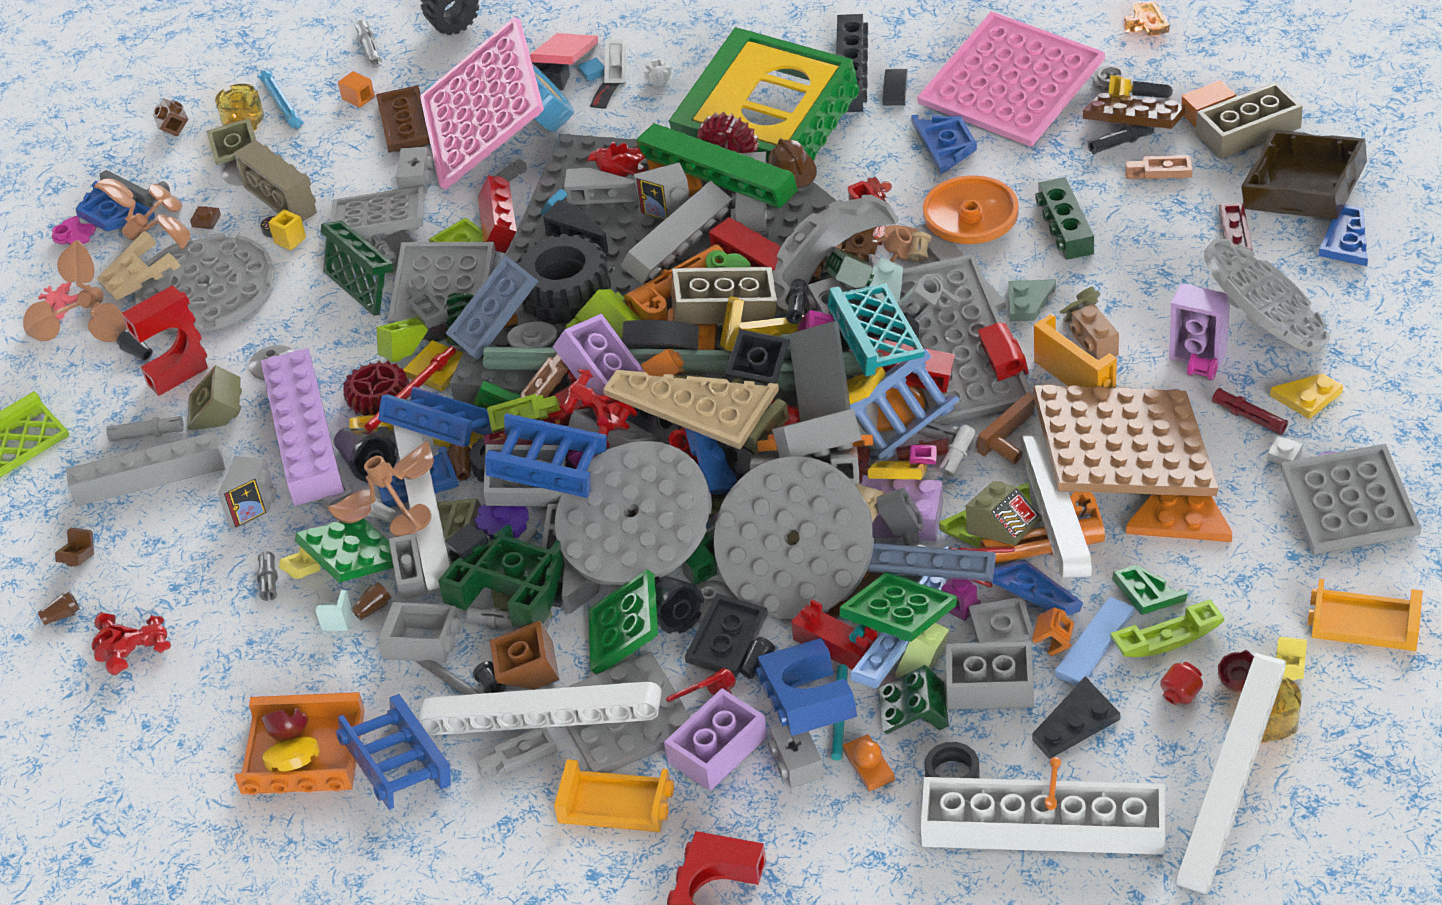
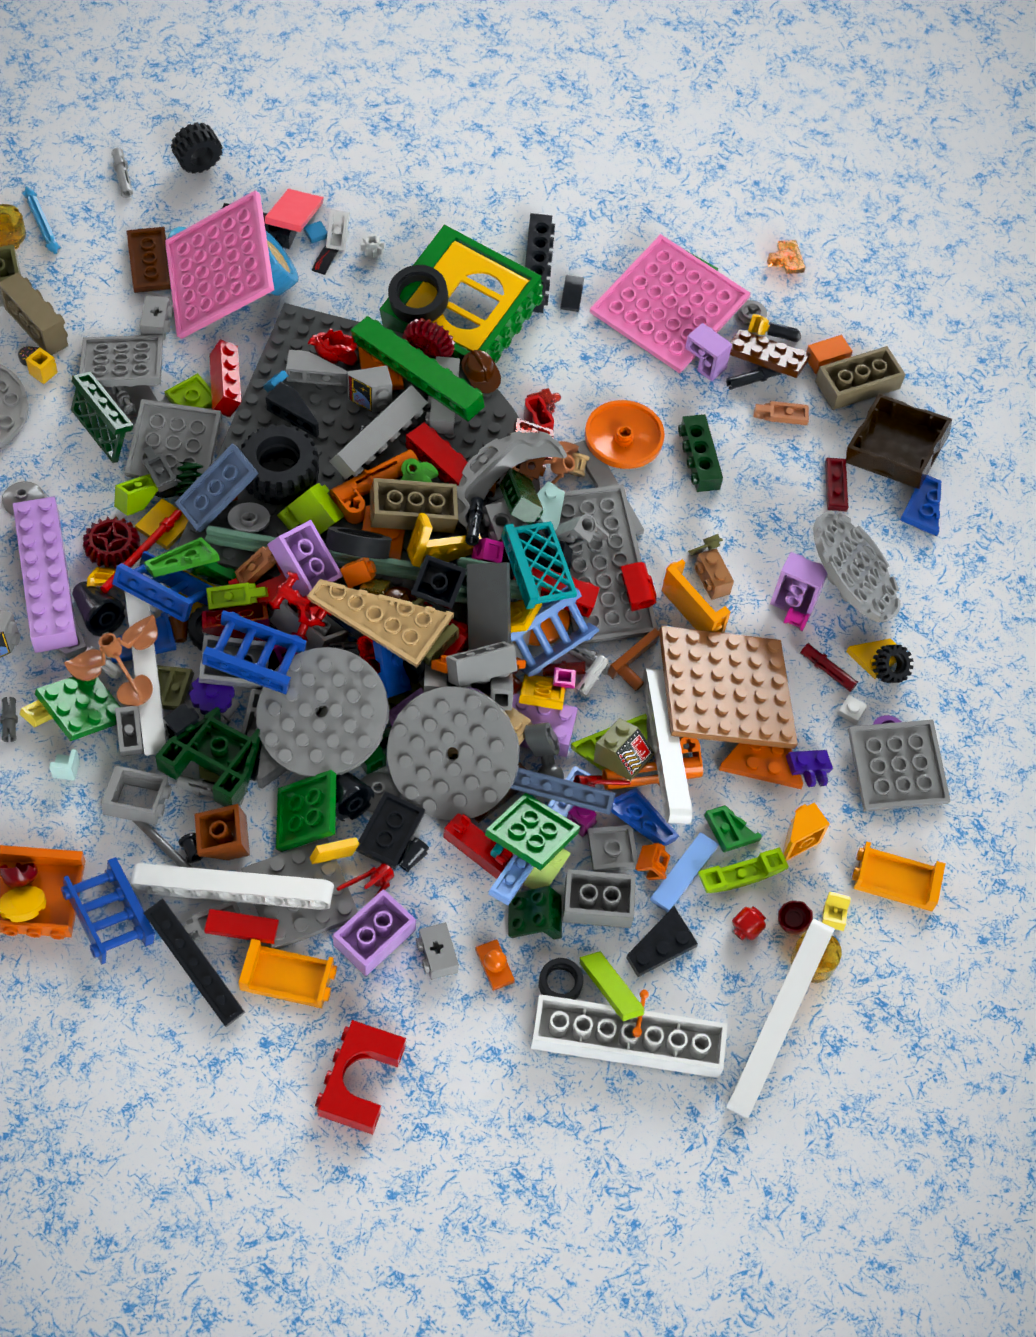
camera: 10 degrees left, 15 degrees up
orange brick [338,71,375,108] -> none
reddish brown cone [351,582,391,621] -> none
dark grey axle [493,159,527,182] -> none
blue arch [756,638,858,736] -> none
teal bar [831,664,848,761] -> none
blue wing [911,115,977,174] -> none
sand green wing [1008,279,1056,321] -> none
none -> bright green wing [144,537,220,578]
none -> black plate [144,899,245,1027]
none -> red tile [204,909,279,944]
none -> yellow tile [309,837,359,865]
none -> black tyre [388,265,449,324]
none -> lime tile [579,951,645,1021]
none -> lavender brick [685,323,732,381]
none -> light orange slope [783,802,830,861]
none -> dark purple hinge [786,750,833,787]
none -> black tyre [872,645,914,683]

